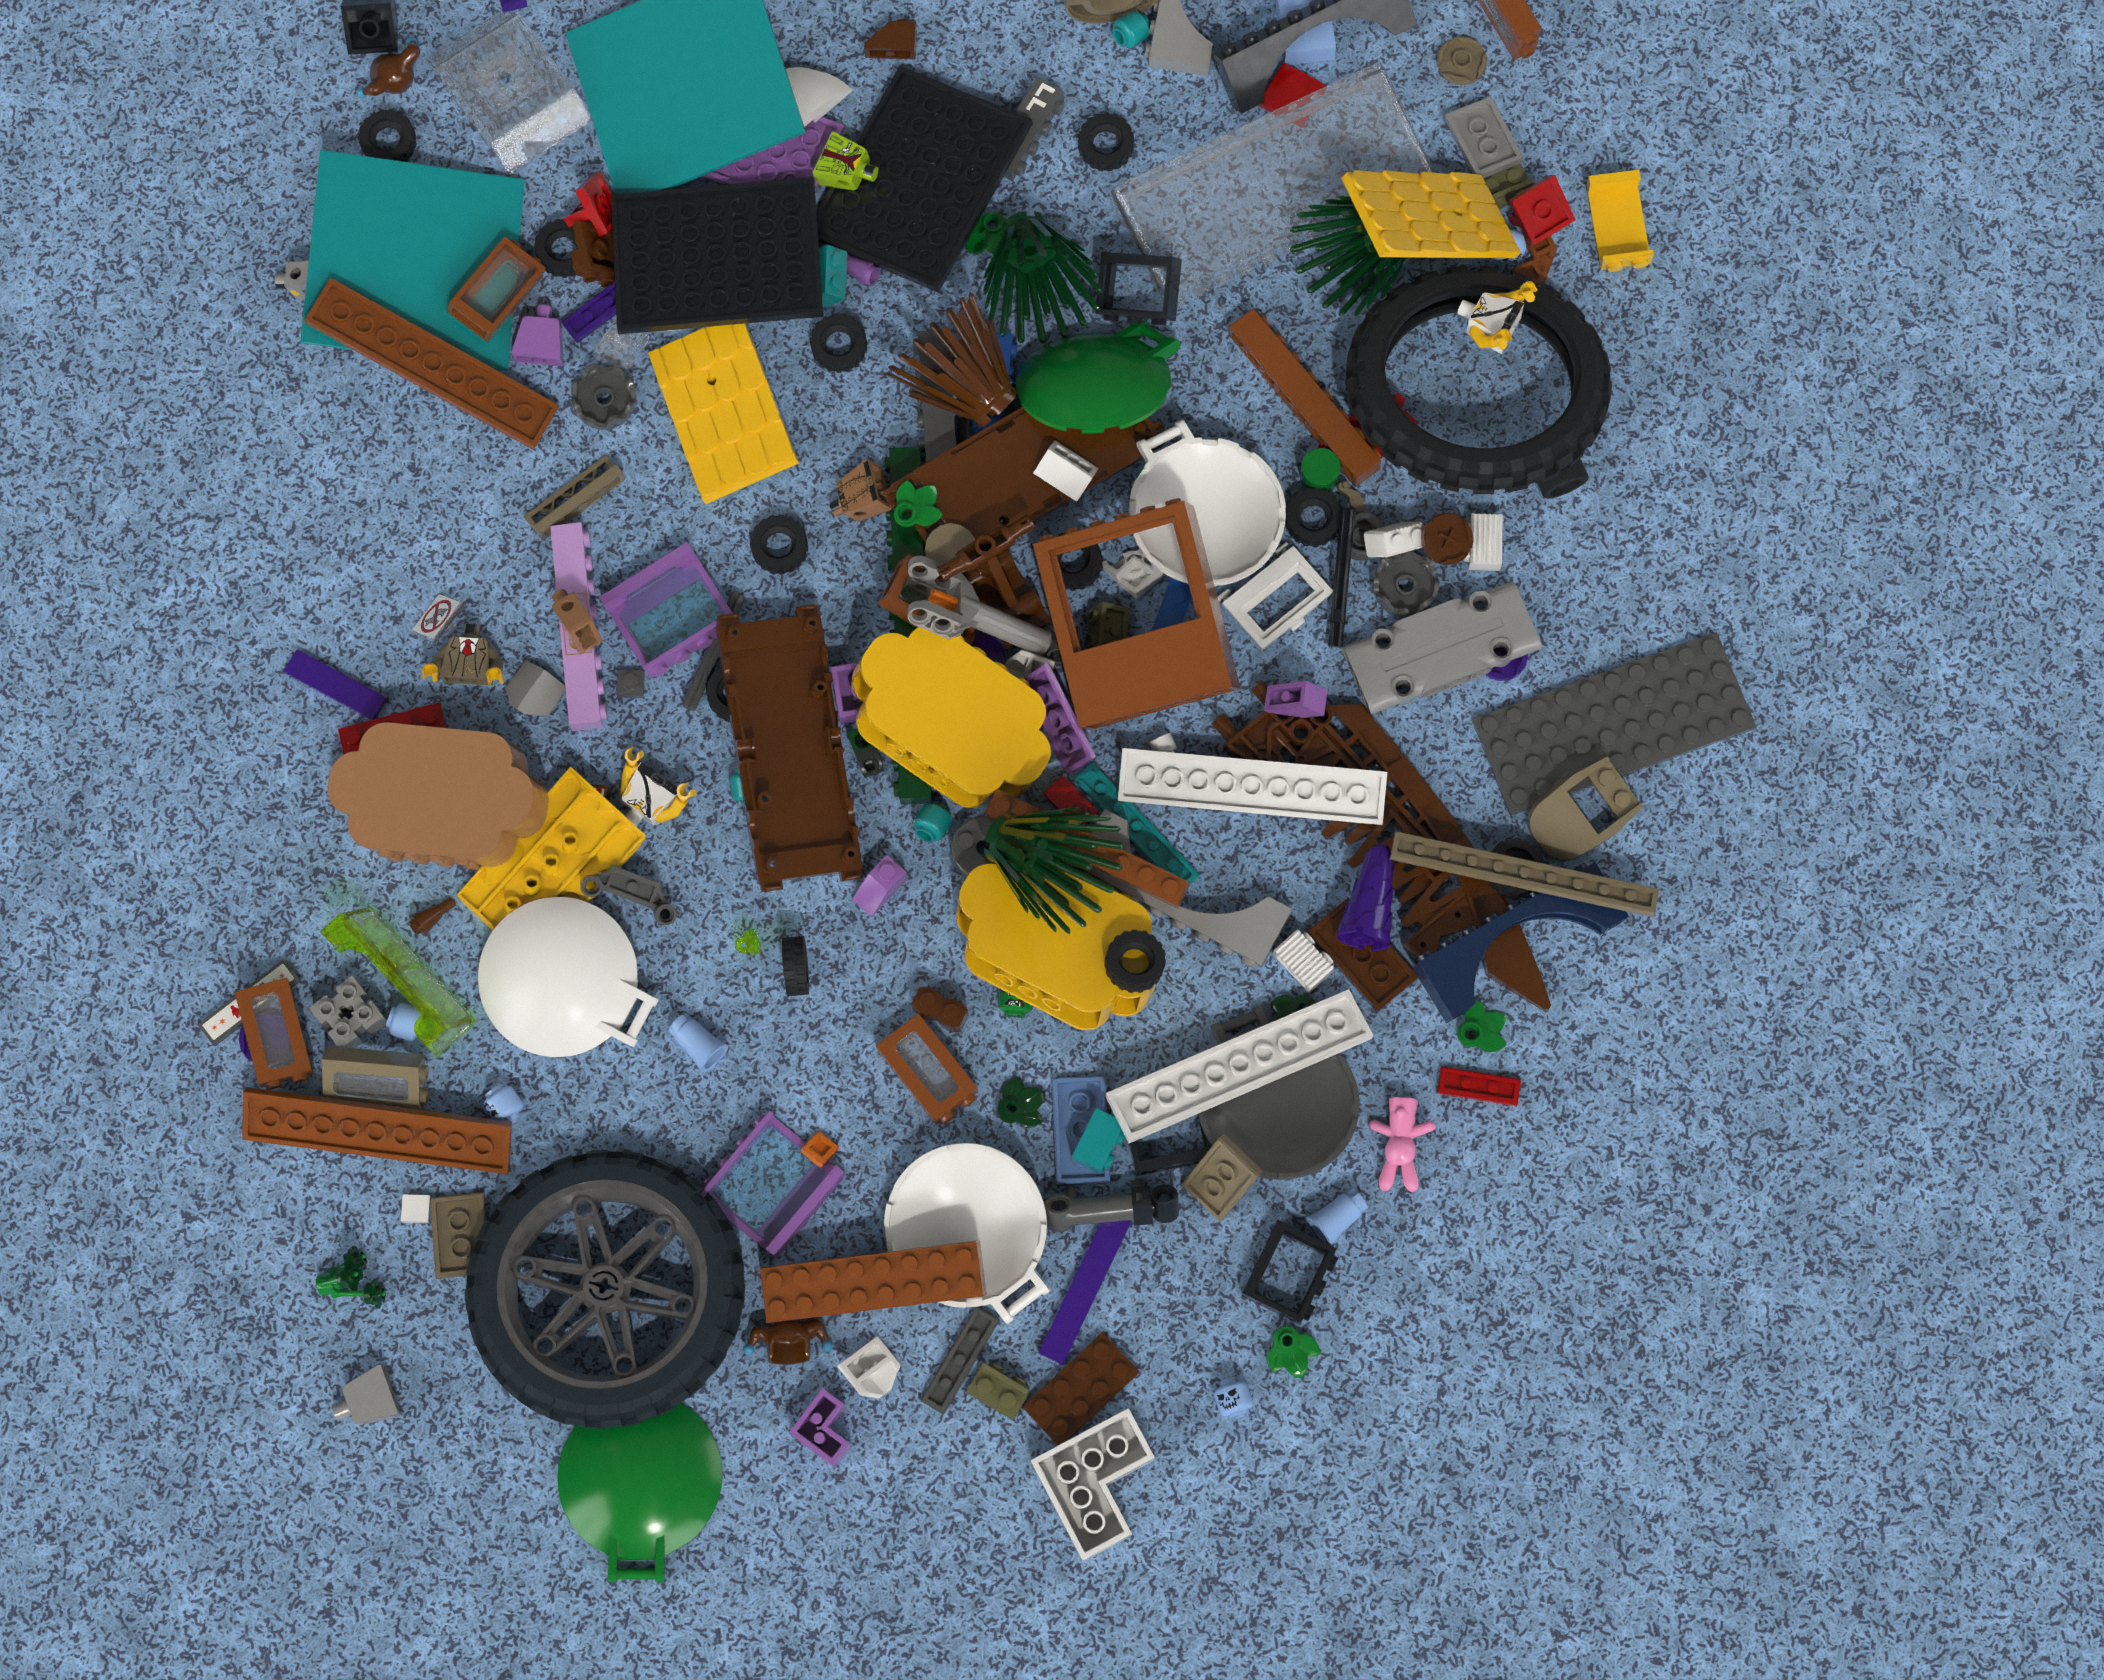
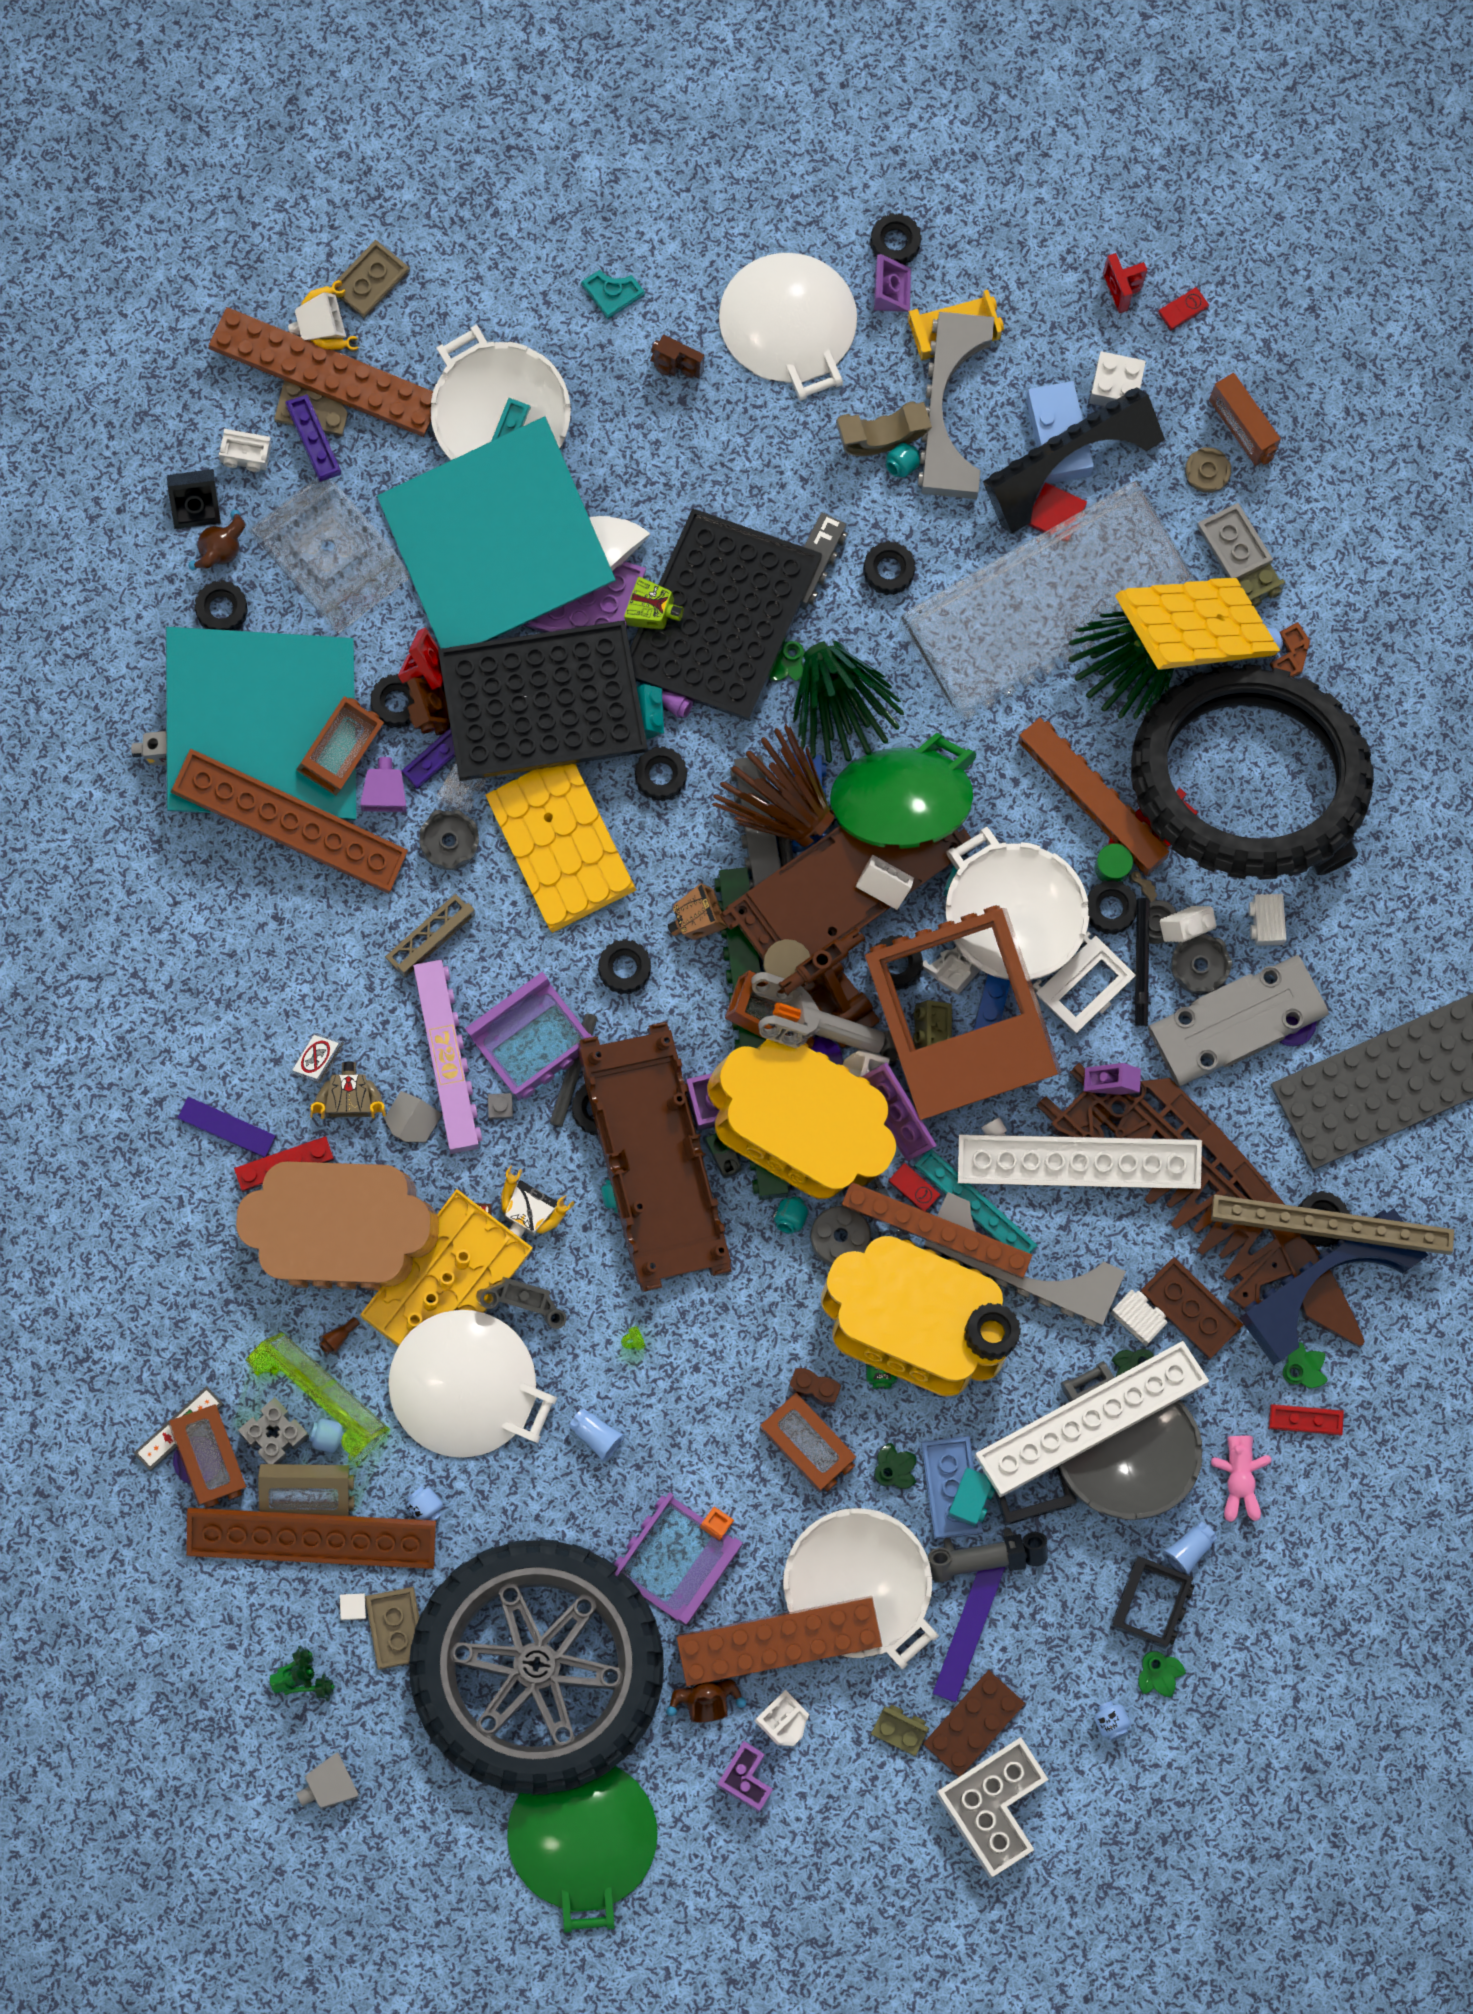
camera: 15 degrees left, 0 degrees up
medium nougat torso [552,589,603,655] -> none
black tyre [782,936,809,996] -> none
medium lavender slope [852,855,908,917] -> none
reddish brown slope [864,19,917,60] -> none
green plate [894,480,943,527] -> none
dark grey tile [920,1307,1000,1415] -> none
dark green plant [984,807,1124,934] -> none
black window [1095,252,1182,325] -> none
dark tan tile [1181,1134,1264,1222] -> none
dark purple cone [1336,844,1394,951] -> none
reddish brown tile [1421,513,1473,565] -> none
torso [1457,281,1538,354] -> none
red bracket [1507,174,1576,246] -> none
dark tan slope [1527,756,1643,861] -> none
yellow panel [1586,170,1654,272] -> none

